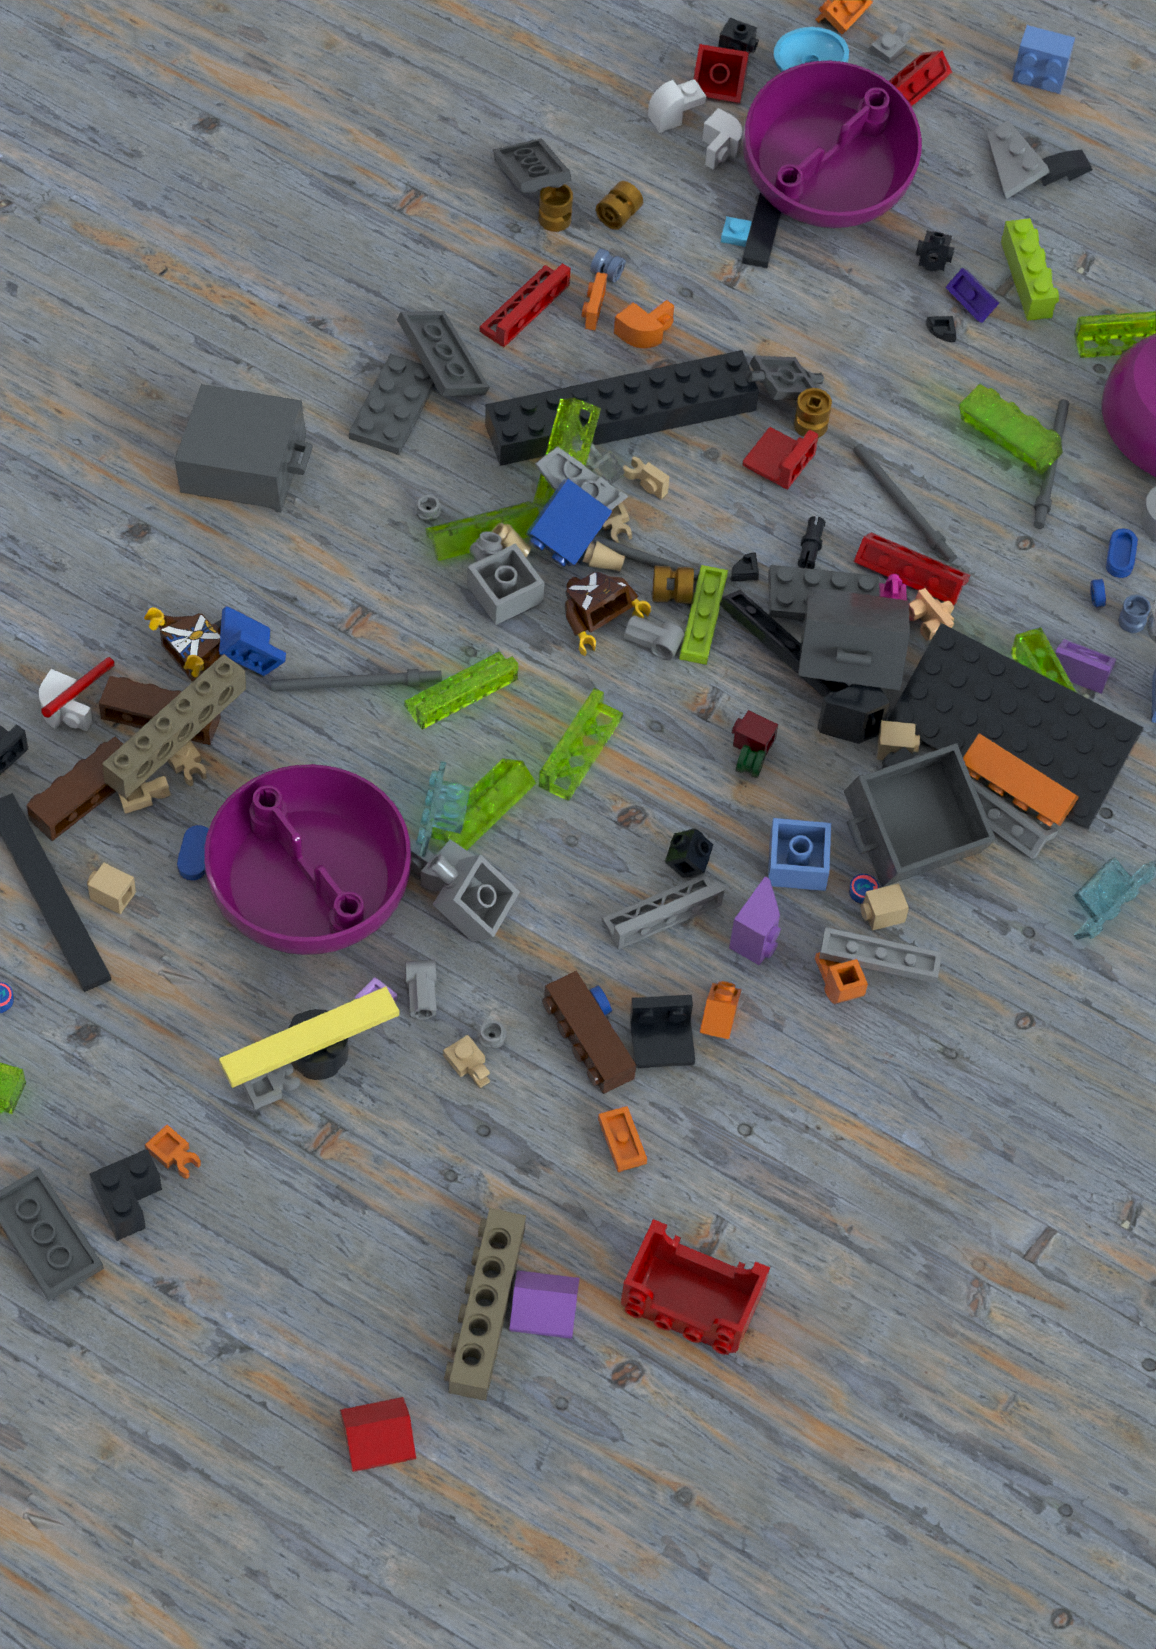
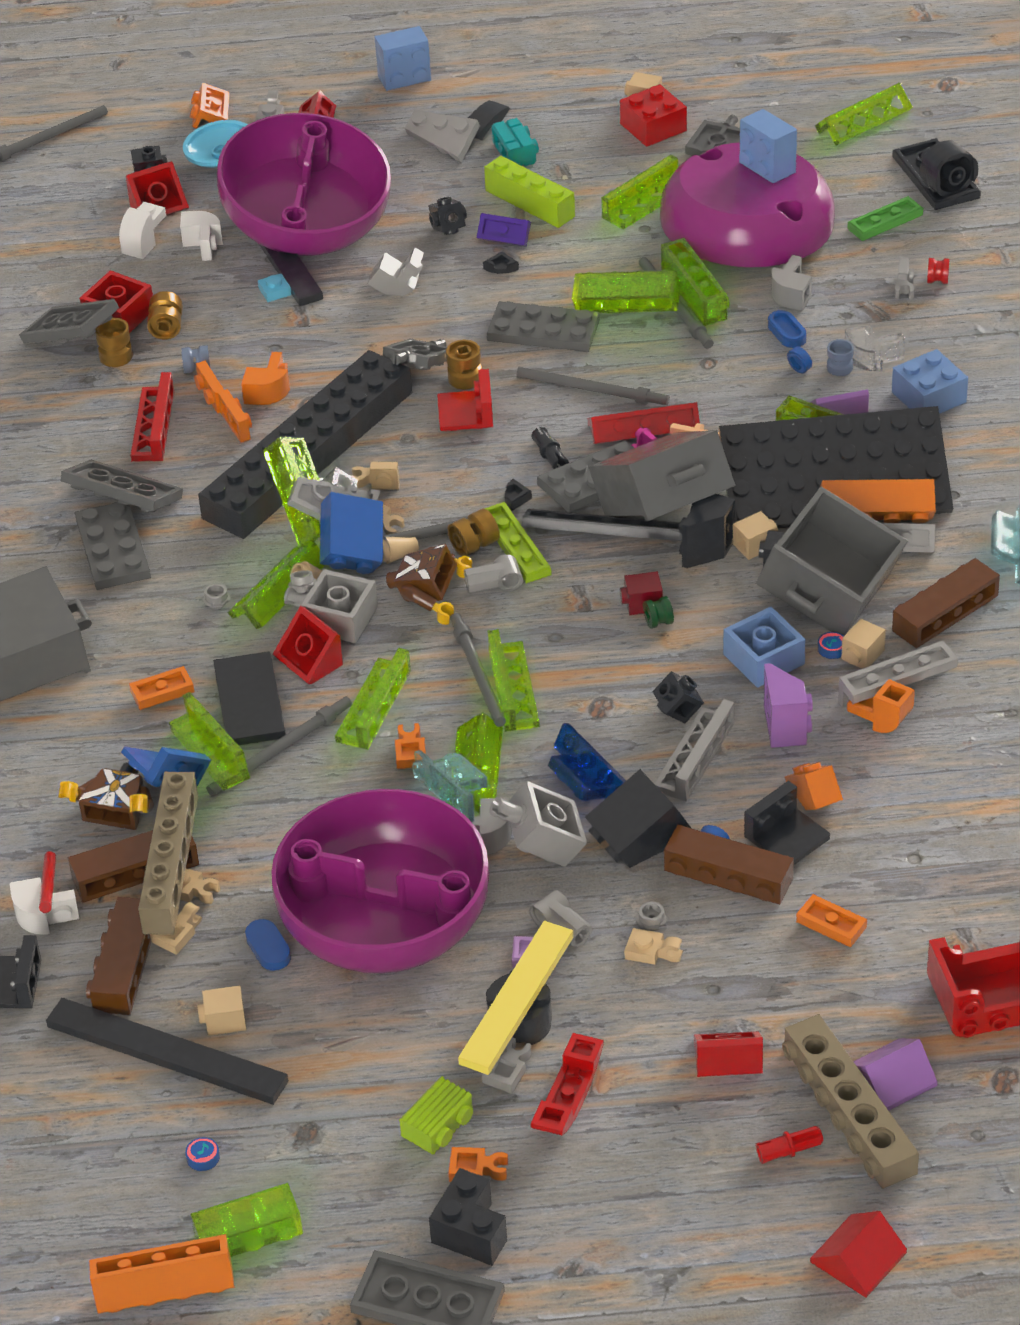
camera: 30 degrees left, 15 degrees down
none -> red brick [80,270,153,333]
none -> orange plate [129,666,195,710]
none -> clear neon green fence [169,692,250,791]
none -> black tile [213,651,286,747]
none -> orange plate [218,389,252,443]
none -> red slope [272,606,343,684]
none -> light grey brick [367,248,423,296]
none -> orange plate [395,723,427,769]
none -> lime brick [399,1076,473,1154]
none -> dark grey bar [450,613,506,727]
none -> dark grey plate [487,301,600,352]
none -> teal brick [492,118,539,166]
none -> red slope [531,1033,604,1136]
none -> clear blue bracket [548,723,626,801]
none -> black slope [585,769,691,868]
none -> clear neon green brick [661,238,730,326]
none -> red slope [694,1031,763,1077]
none -> red axle [755,1126,824,1164]
none -> reddish brown brick [892,558,1000,649]

